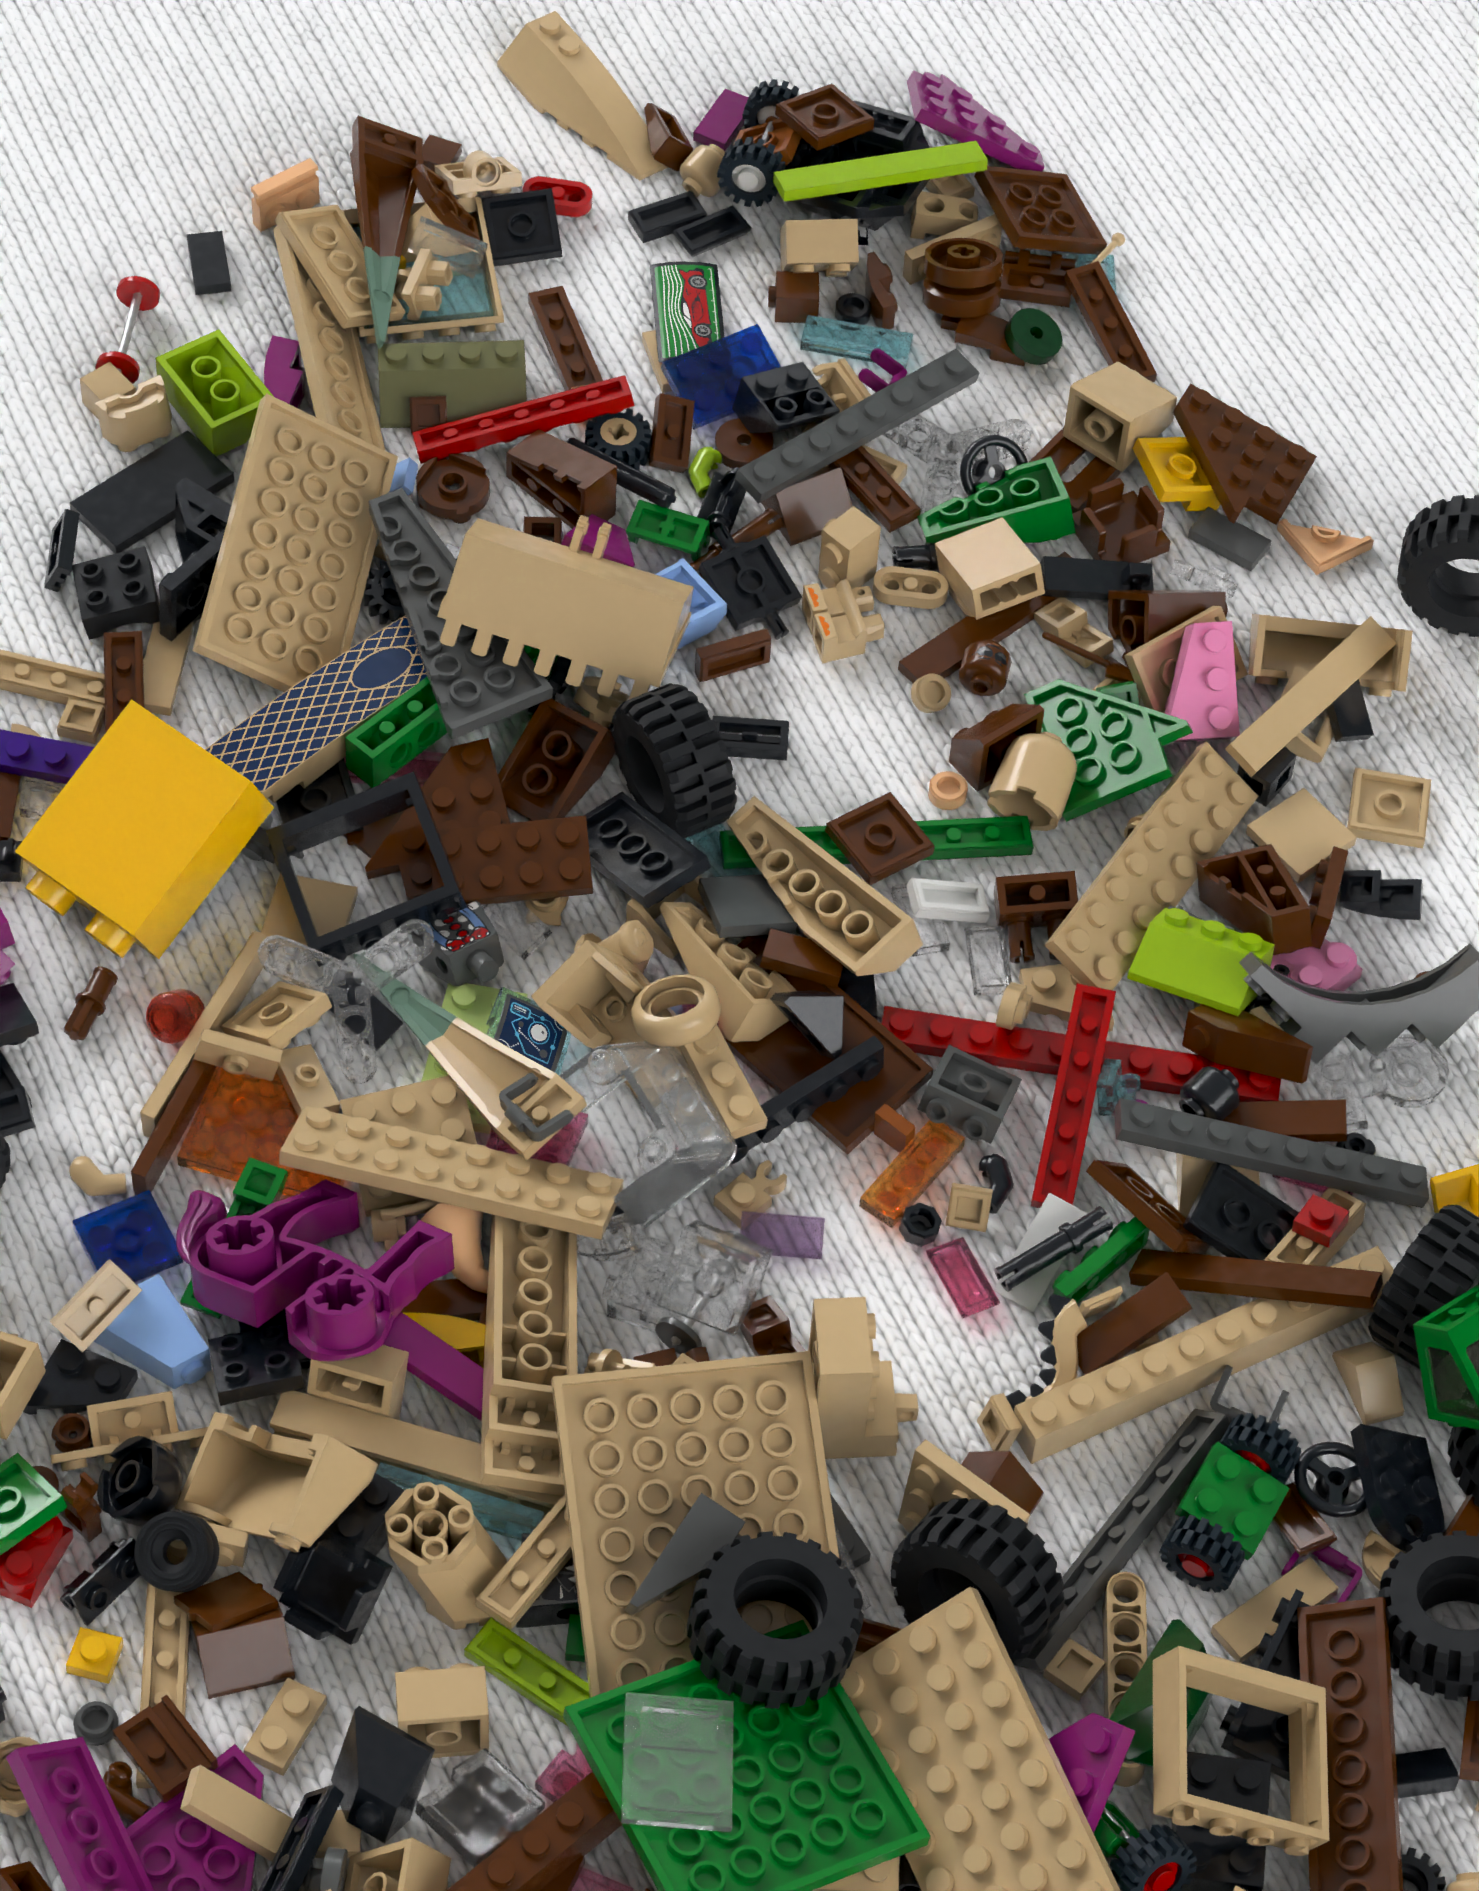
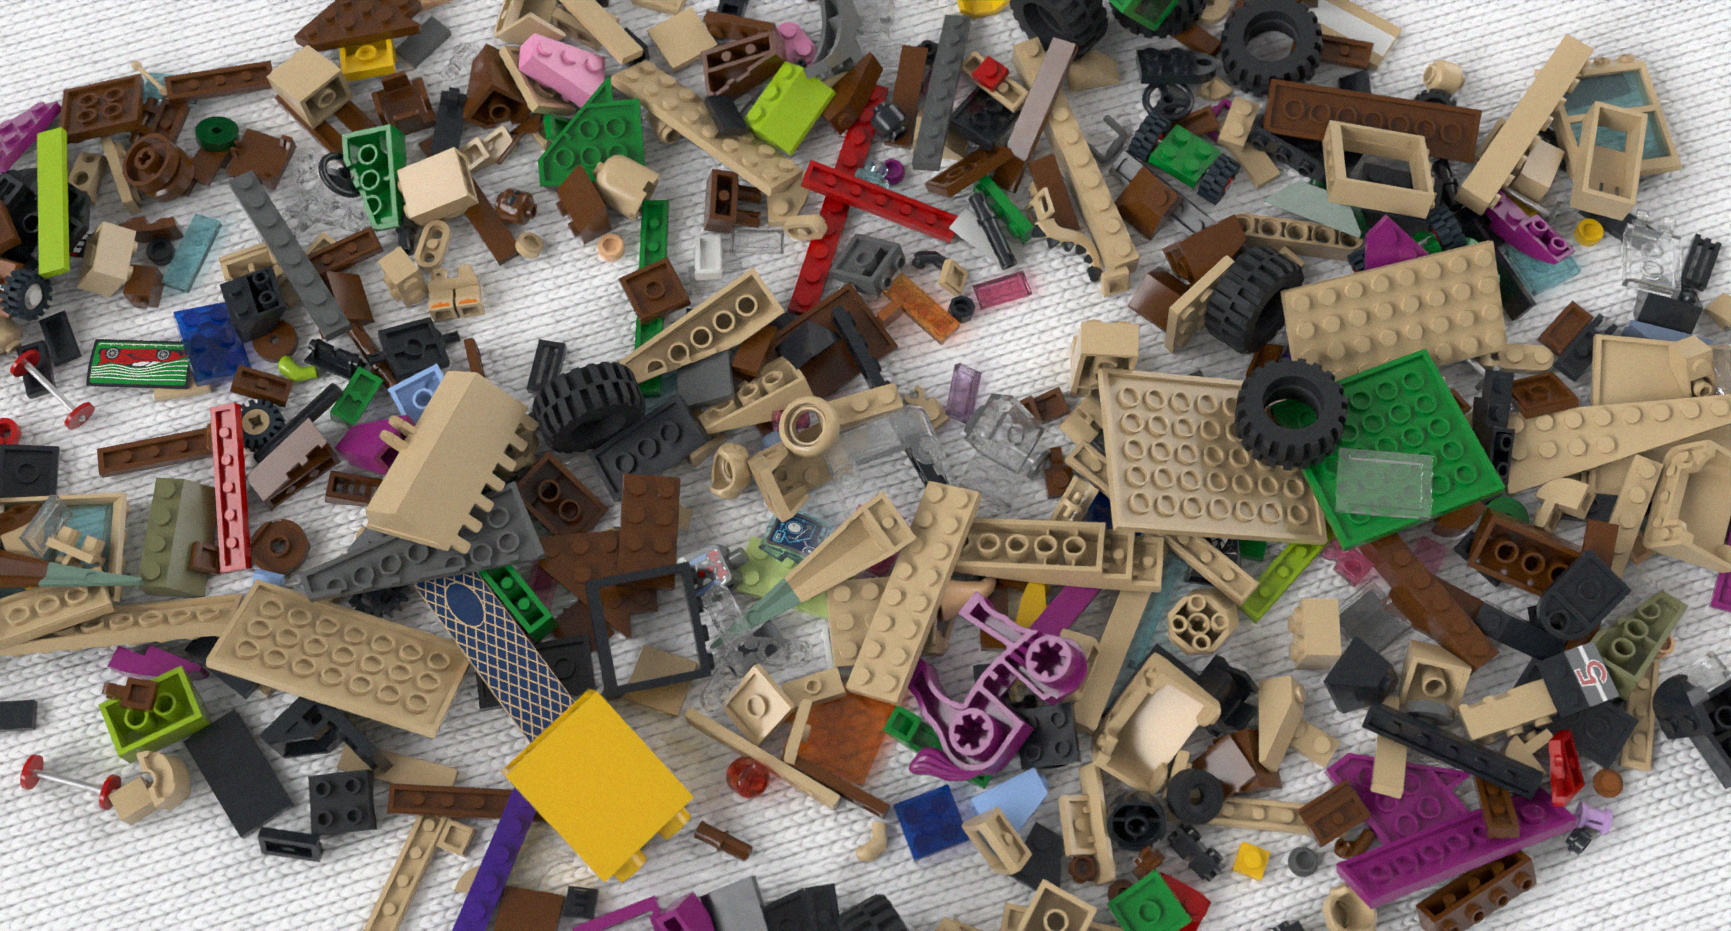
camera: 80 degrees left, 15 degrees up
dark grey piece [499,1073,574,1142] -> none
dark grey slope [625,1493,746,1615] -> none
magenta piece [858,348,907,392] -> none
none -> red axle [10,349,95,430]
none -> reddish brown plate [101,677,160,713]
none -> reddish brown piece [225,128,297,191]
none -> black tile [704,96,748,136]
none -> reddish brown slope [1114,166,1184,241]
none -> reddish brown slope [1162,214,1247,289]
none -> tan plate [1217,96,1260,152]
none -> tan slope [1259,675,1306,773]

